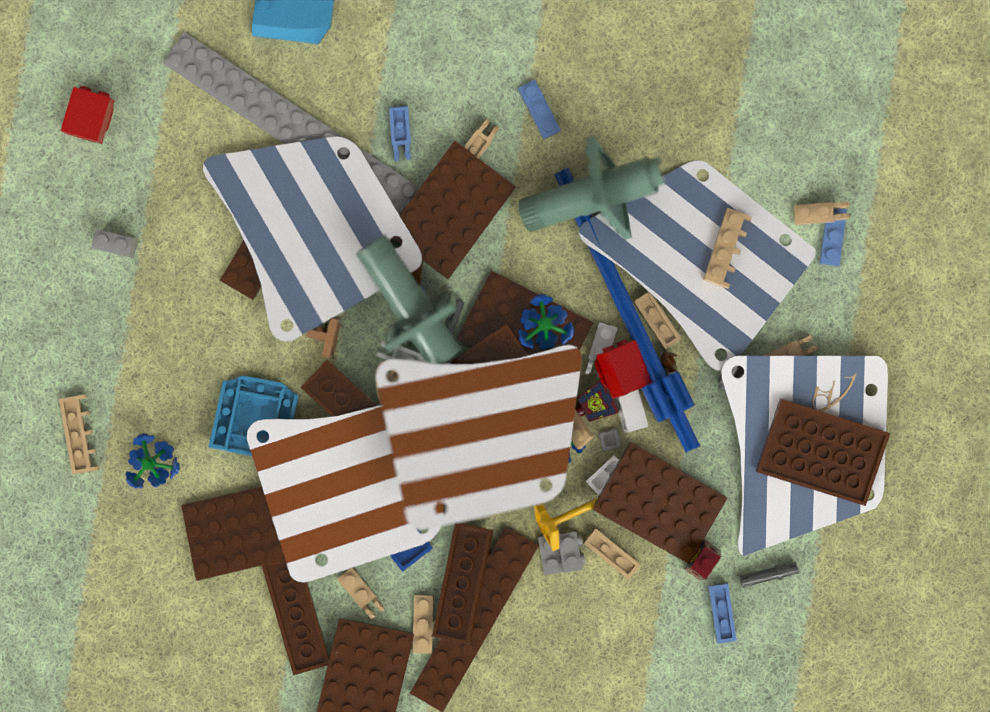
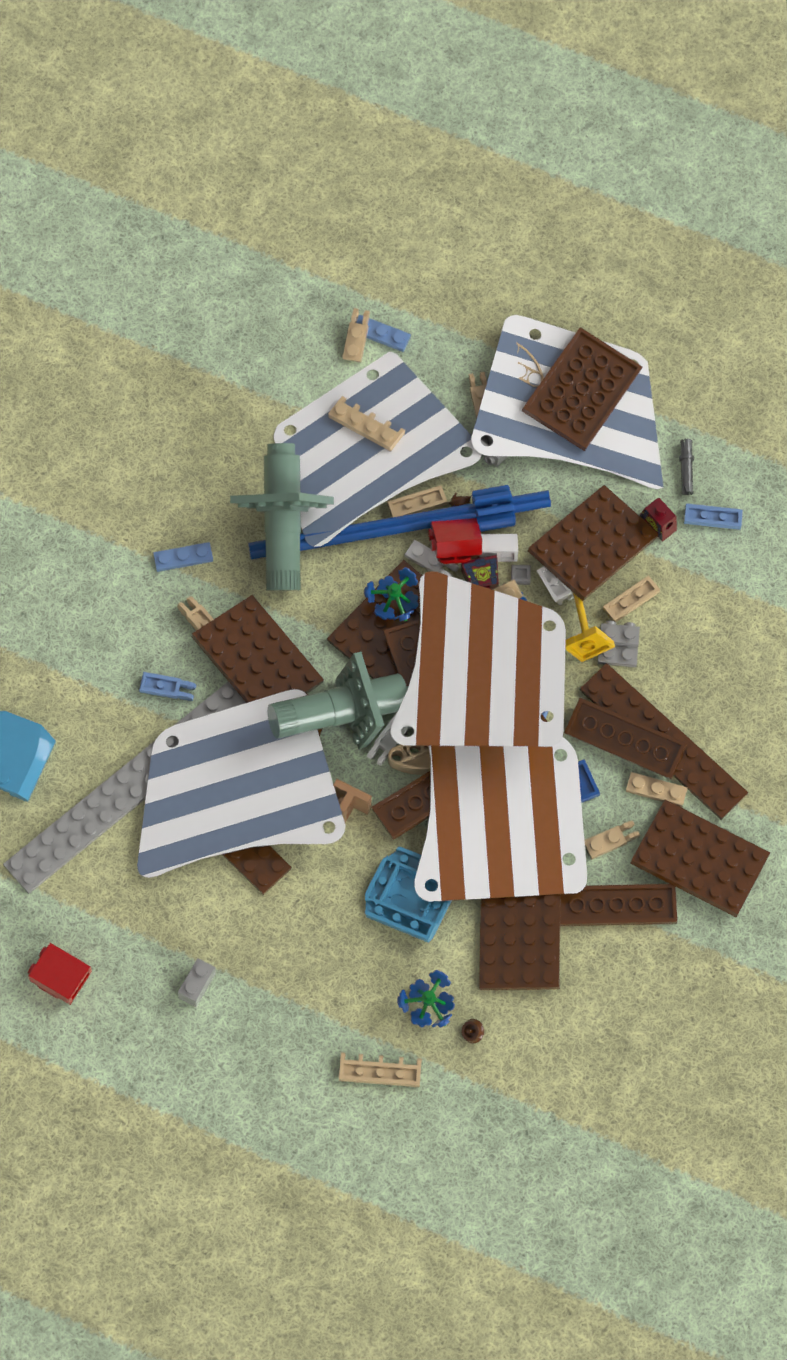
camera: 75 degrees left, 20 degrees down
none -> reddish brown hat [461,1019,484,1044]

